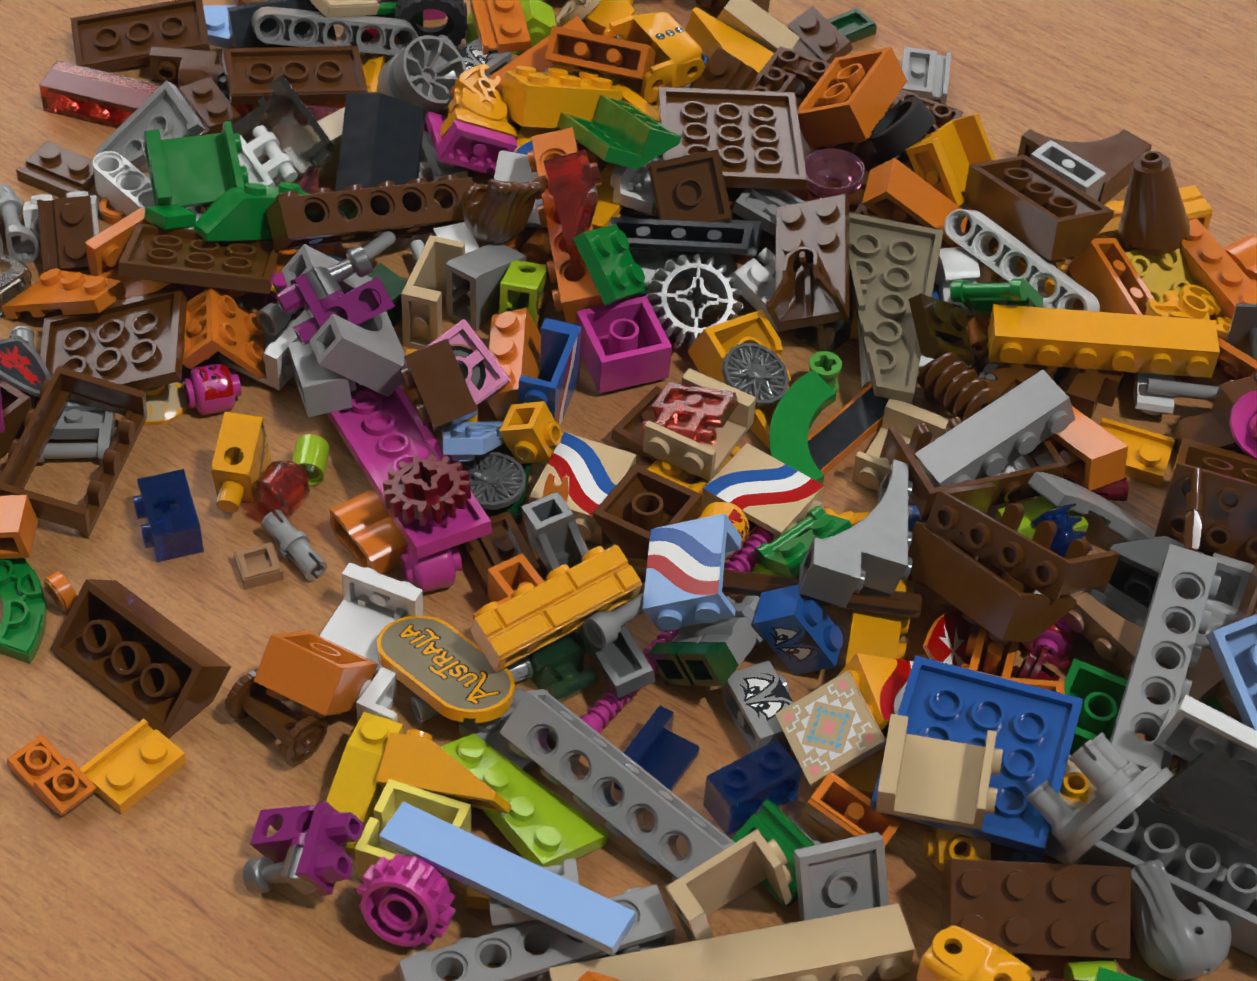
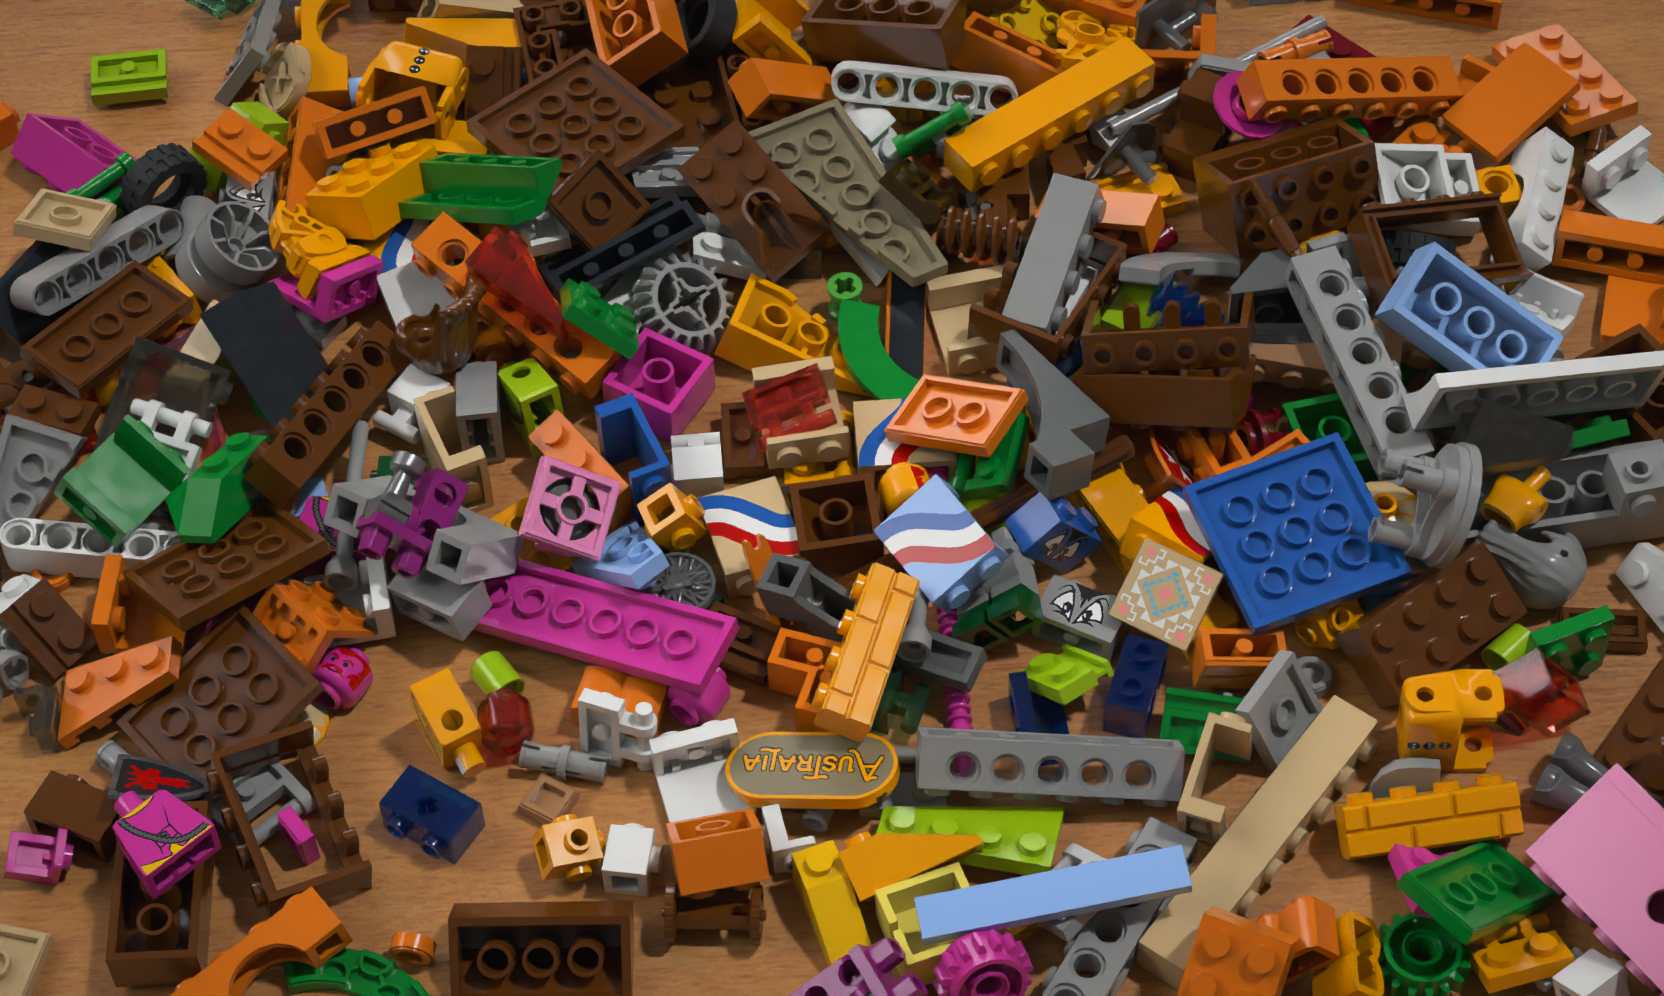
camera: 35 degrees left, 5 degrees up
green tile [144,204,196,230] -> none
dark red gear [383,454,471,526] -> none
reddish brown brick [400,338,478,432] -> none
dark grey wheel [721,343,789,407] -> none
clear pink piece [804,149,865,199] -> none
tan panel [876,714,1003,830] -> none
none -> dark pink tile [277,806,320,866]
none -> light orange brick [532,814,606,882]
none -> white plate [578,688,658,771]
none -> white brick [602,823,663,897]
none -> white brick [670,432,724,498]
none -> orange tile [884,374,1029,458]
none -> lime plate [1017,643,1114,705]
none -> dark grey shield [1086,121,1157,186]
none -> light grey tile [1298,656,1332,699]
none -> light orange piece [1480,466,1552,533]

